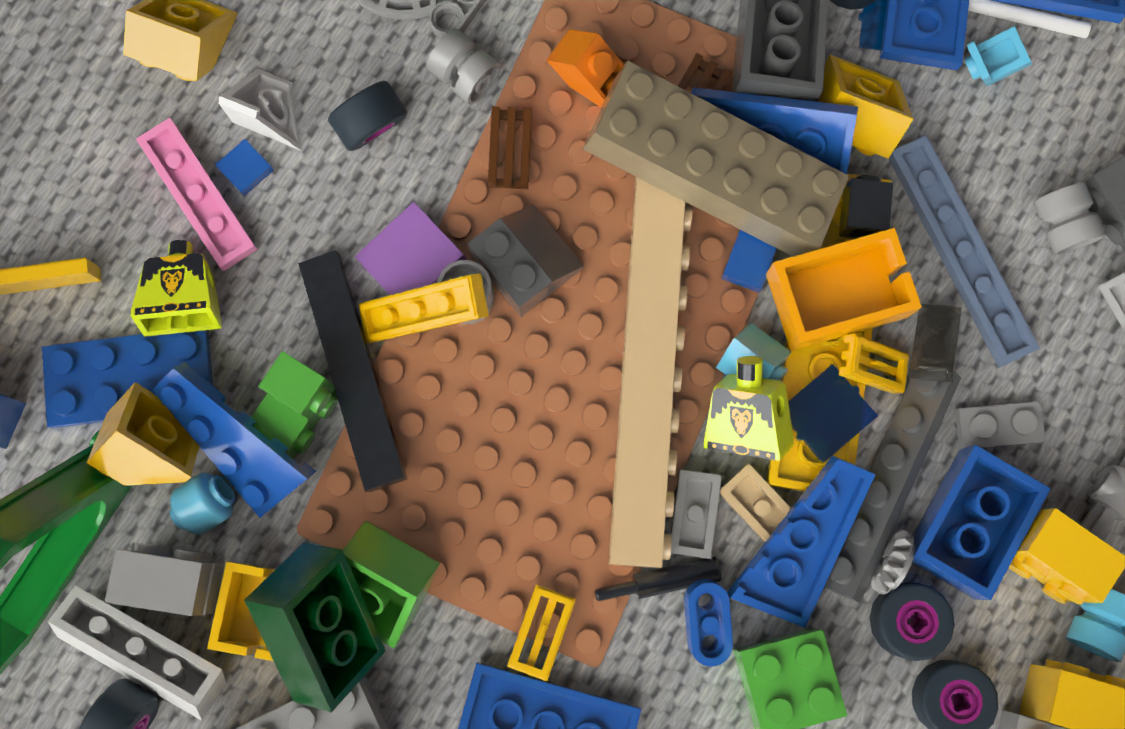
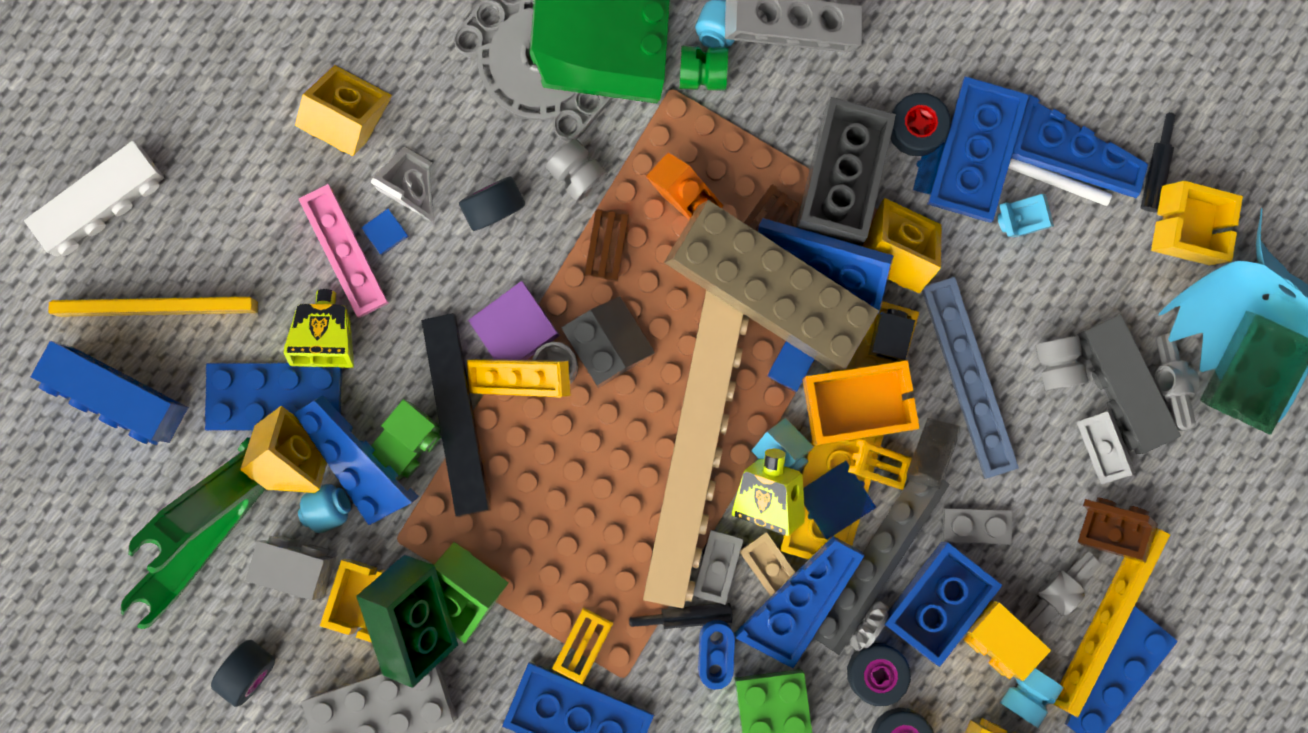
camera: 10 degrees right, 5 degrees up
white brick [48,585,226,720] -> none

